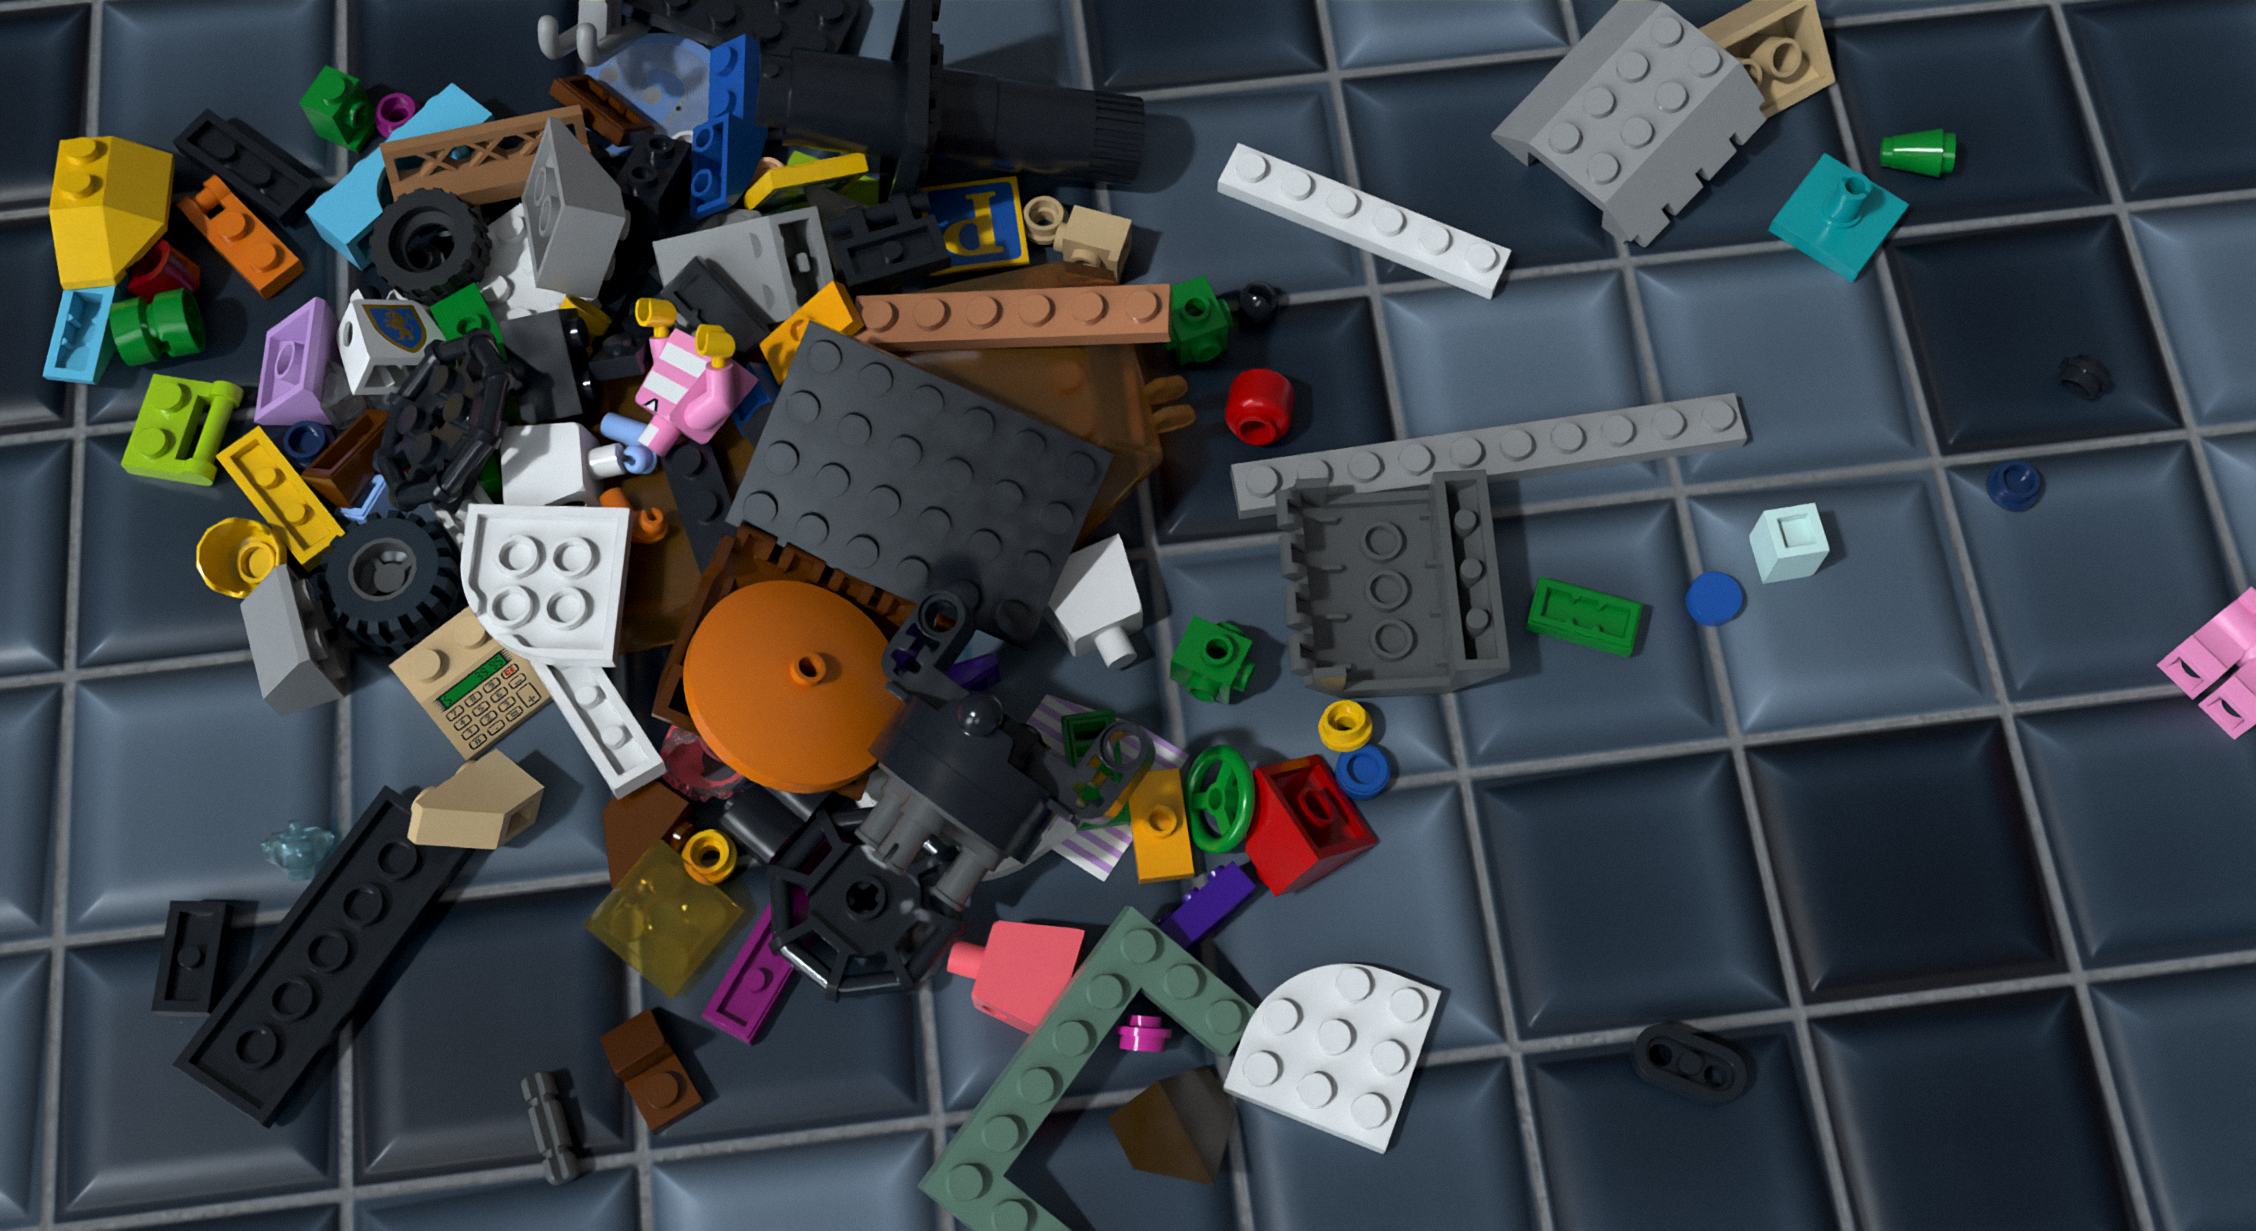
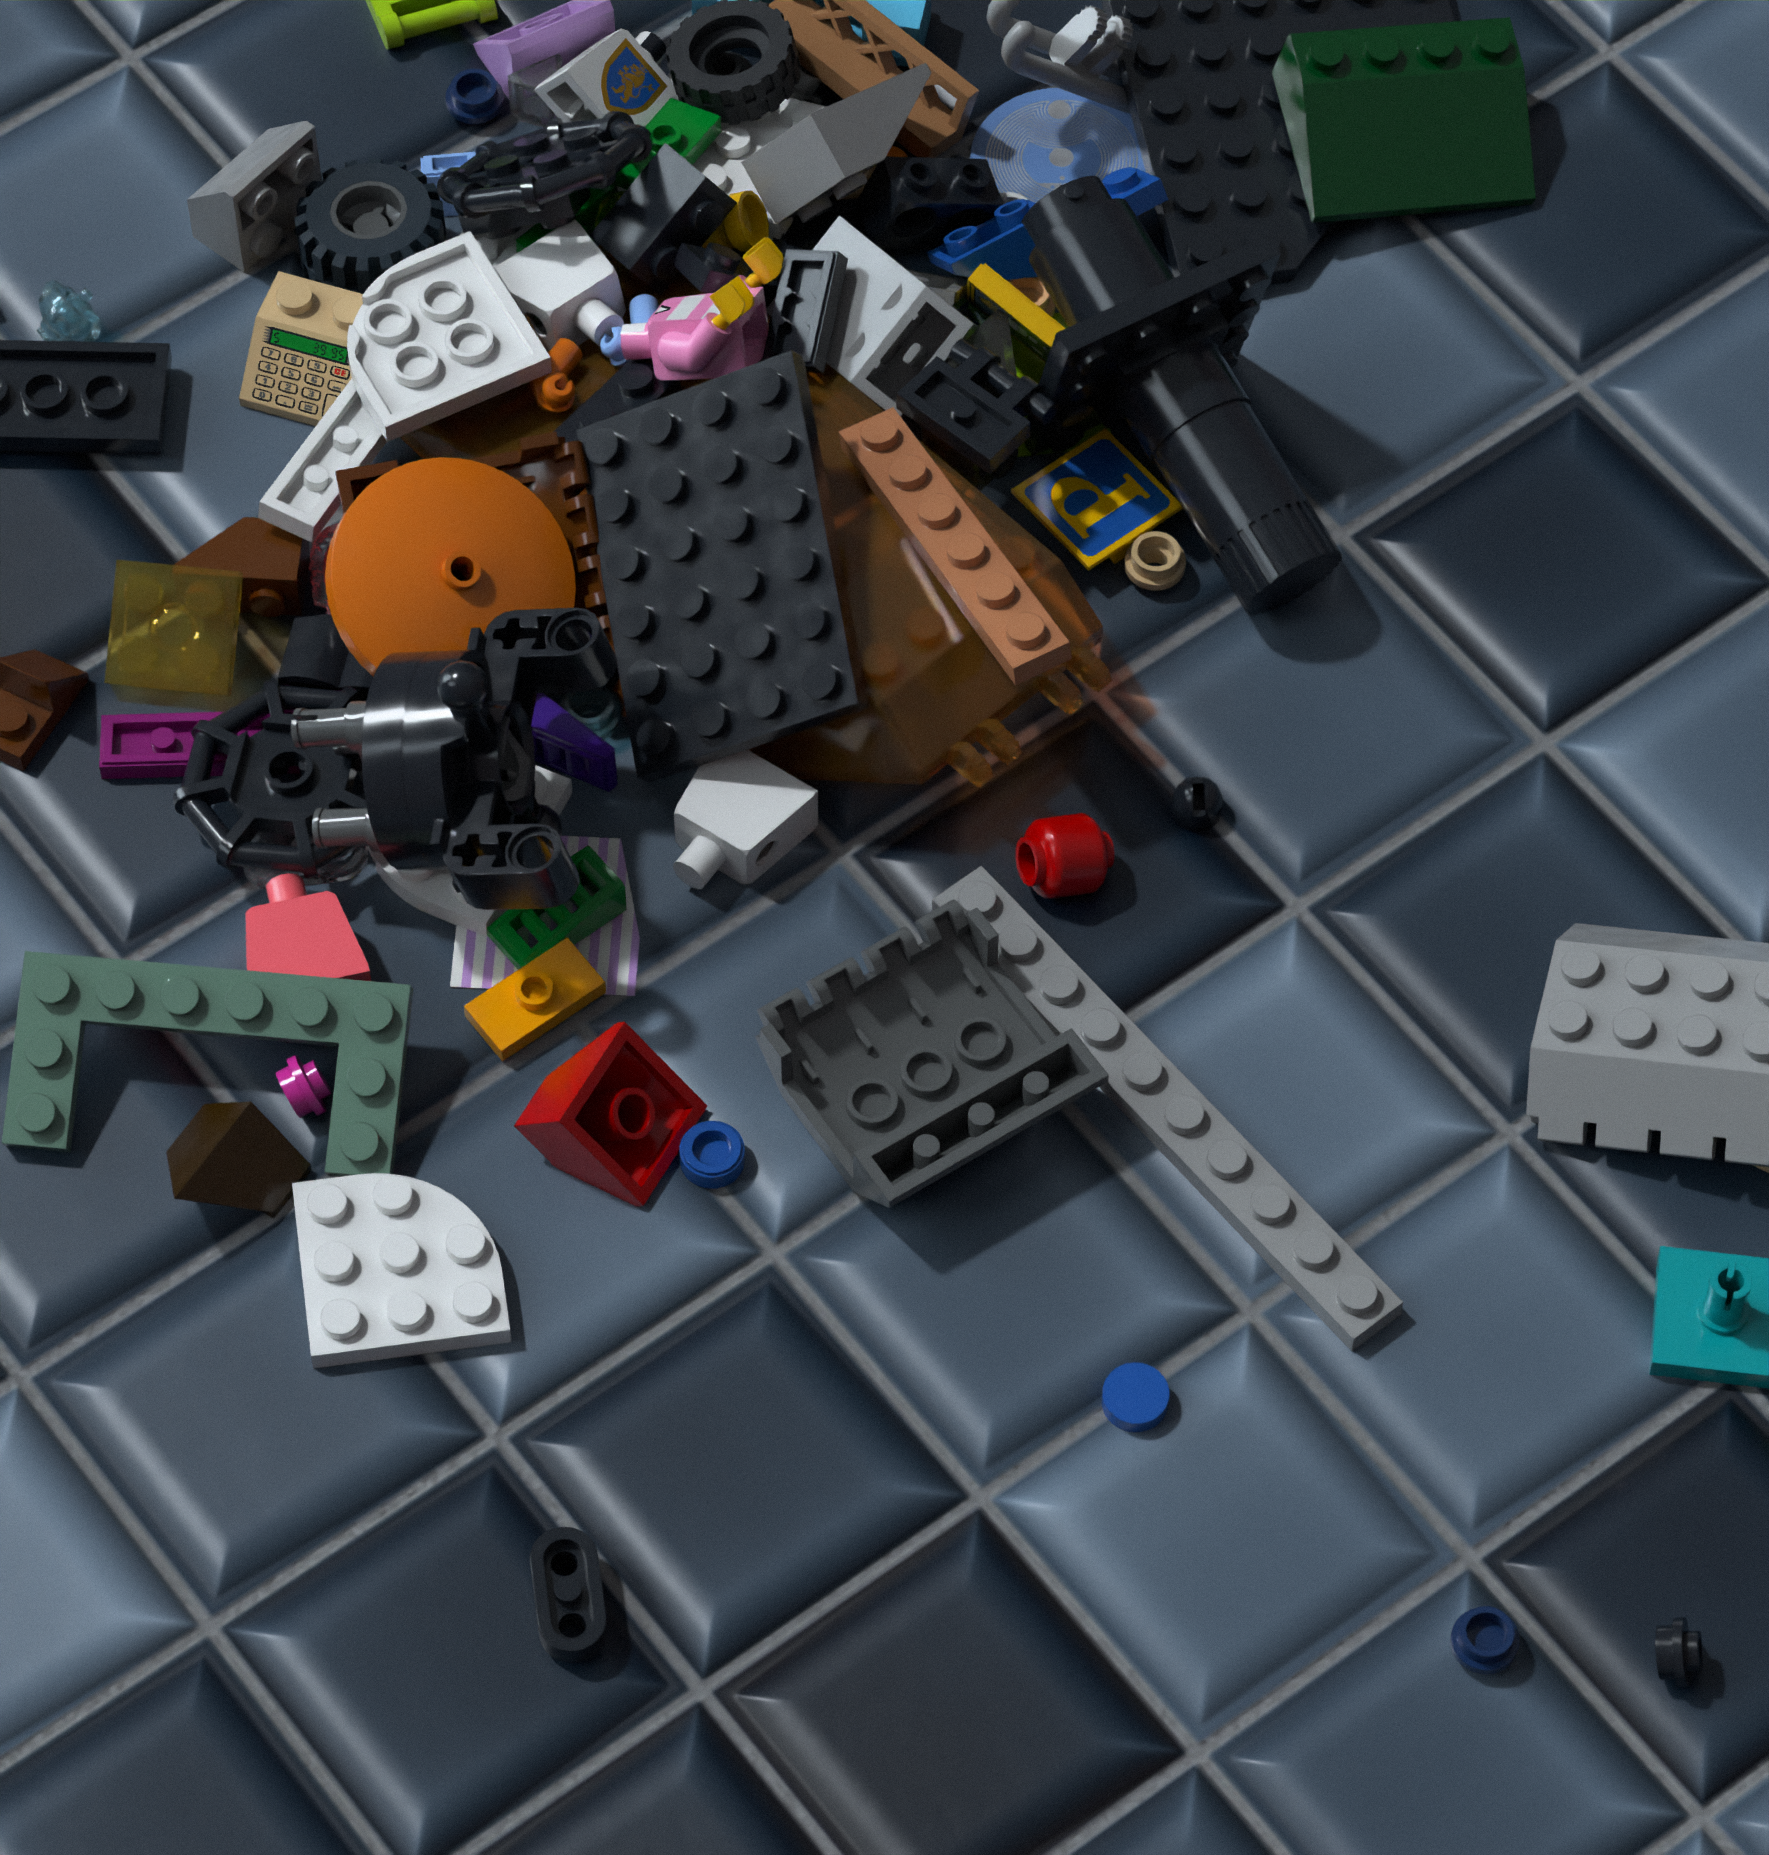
camera: 60 degrees right, 10 degrees down
yellow hair [196,517,287,599] -> none
yellow plate [215,426,347,573] -> none
reddish brown slope [300,409,389,509] -> none
tan slope [407,748,544,850] -> none
reddish brown plate [549,74,656,148] -> none
yellow plate [681,829,738,885] -> none
light orange plate [759,280,864,386] -> none
tan brick [1053,205,1132,286] -> none
dark purple piece [1126,861,1256,1008] -> none
green brick [1161,275,1233,366] -> none
green brick [1170,615,1257,705] -> none
green piece [1183,744,1255,855] -> none
white plate [1217,143,1512,300] -> none
yellow plate [1318,700,1373,752] -> none
green plate [1525,576,1643,658] -> none
light aqua panel [1749,503,1830,584] -> none

